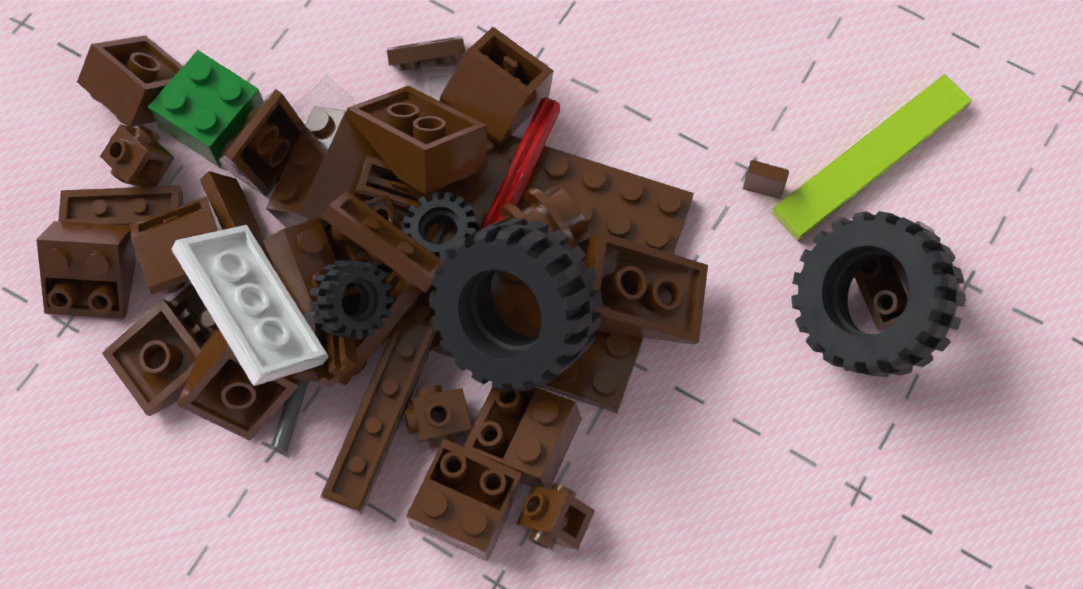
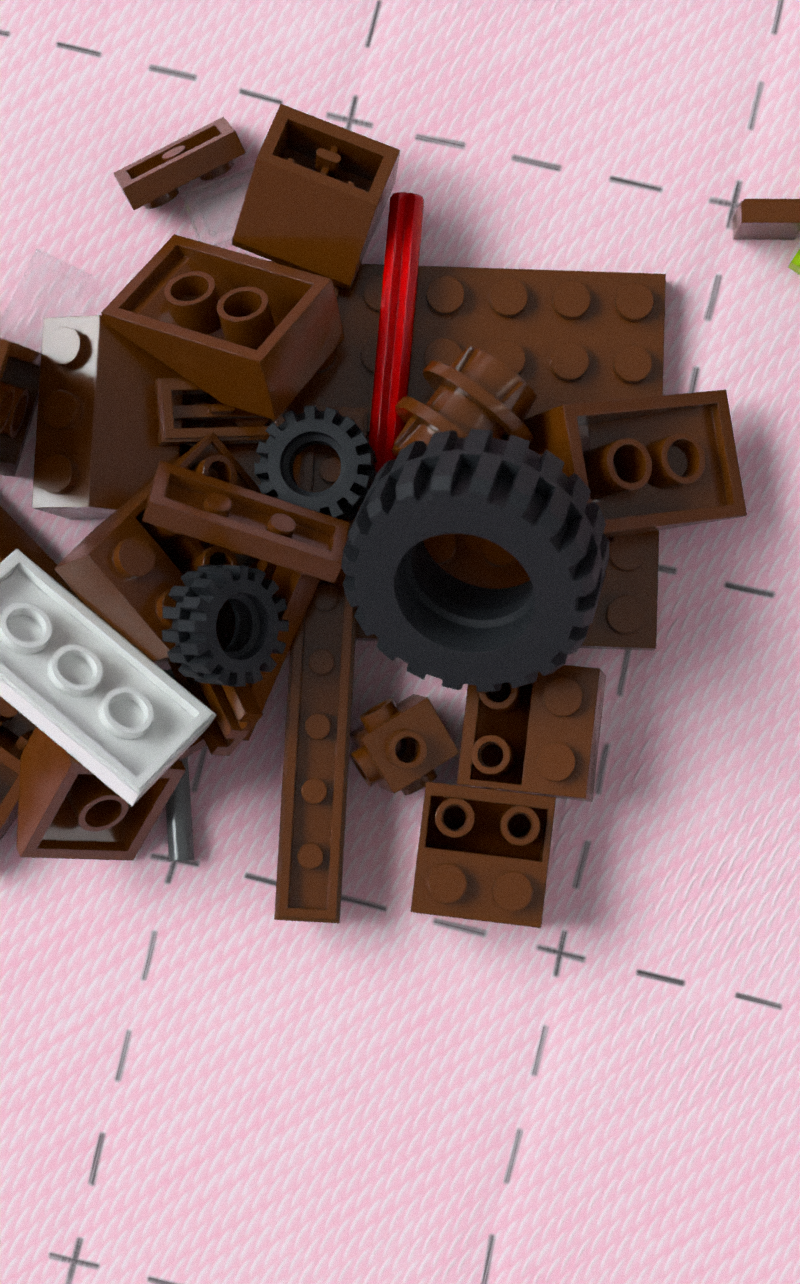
camera: 15 degrees left, 15 degrees up
reddish brown brick [516,483,595,550] -> none

